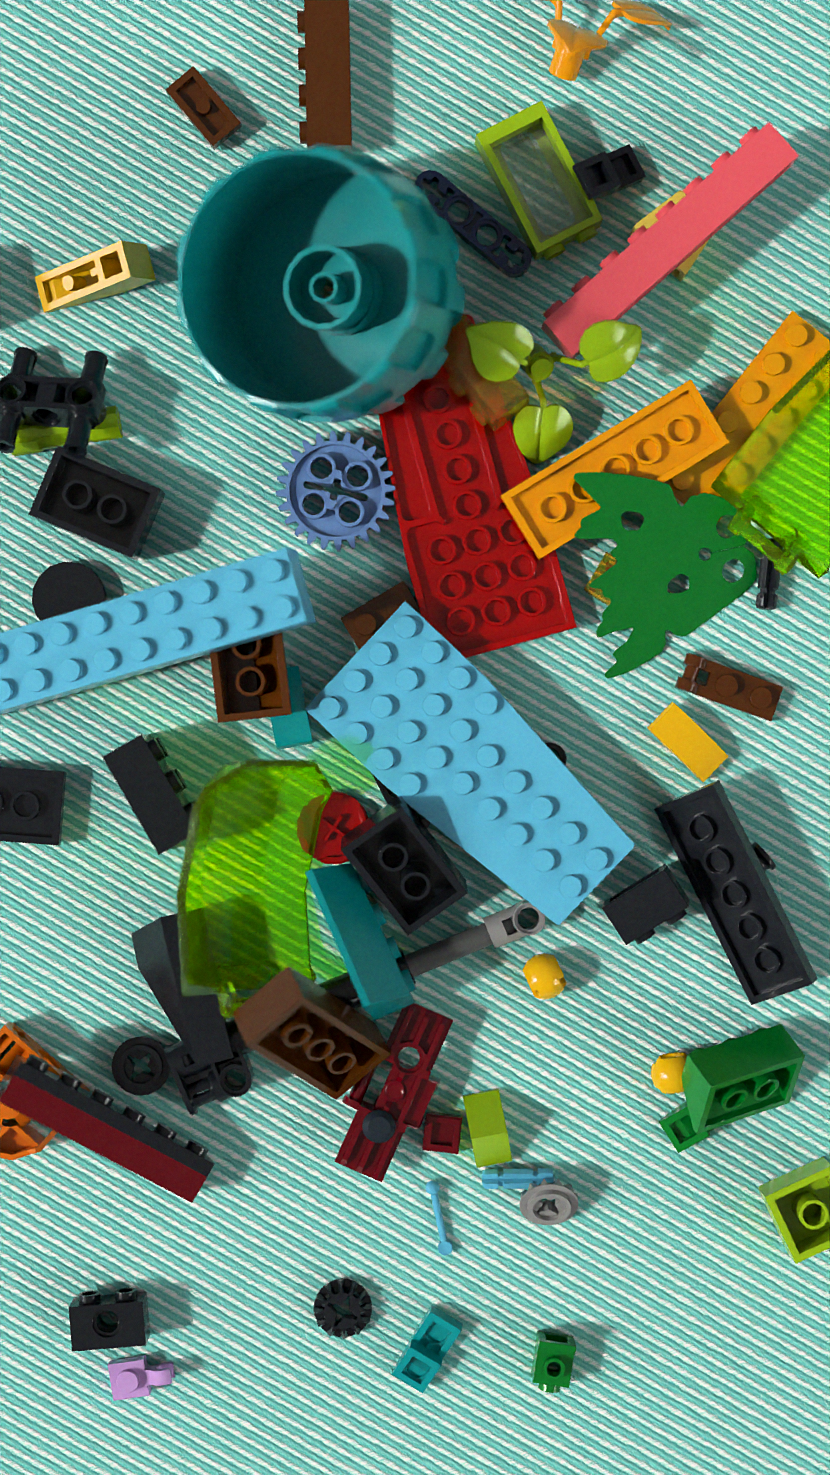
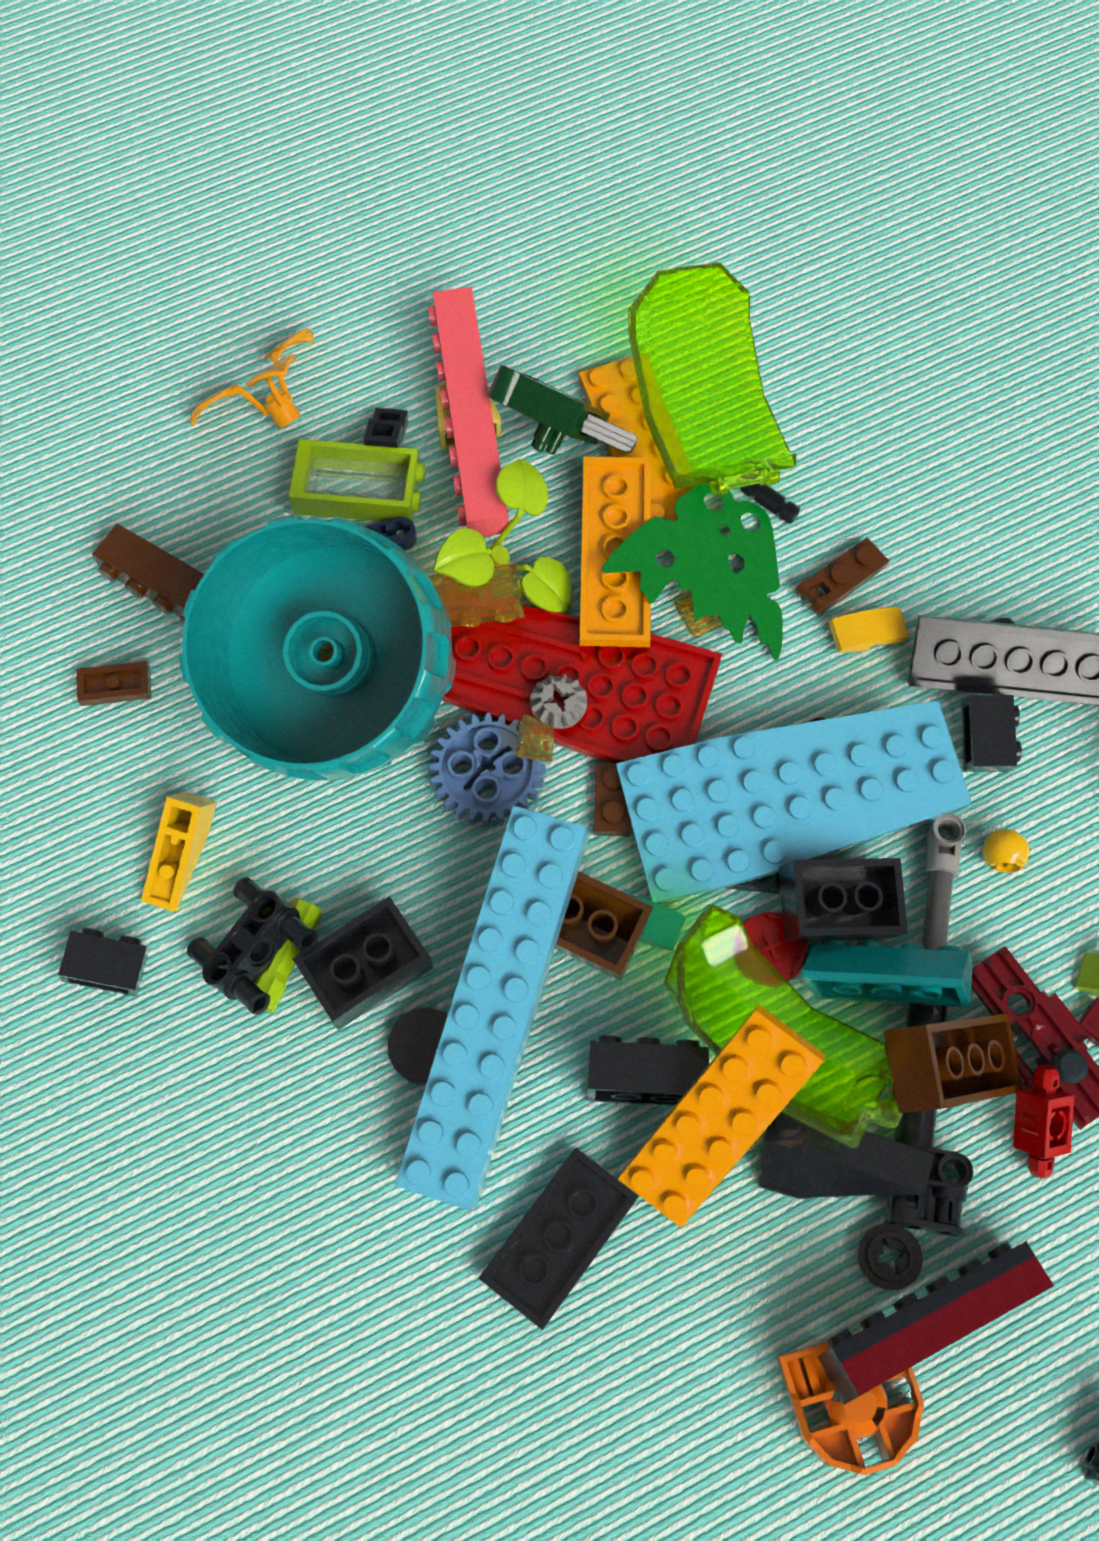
camera: 55 degrees left, 20 degrees down
none -> dark green piece [487,364,638,455]
none -> clear yellow slope [516,714,554,762]
none -> light grey gear [530,674,587,729]
none -> light orange plate [618,1004,826,1228]
none -> red piece [1013,1065,1074,1178]

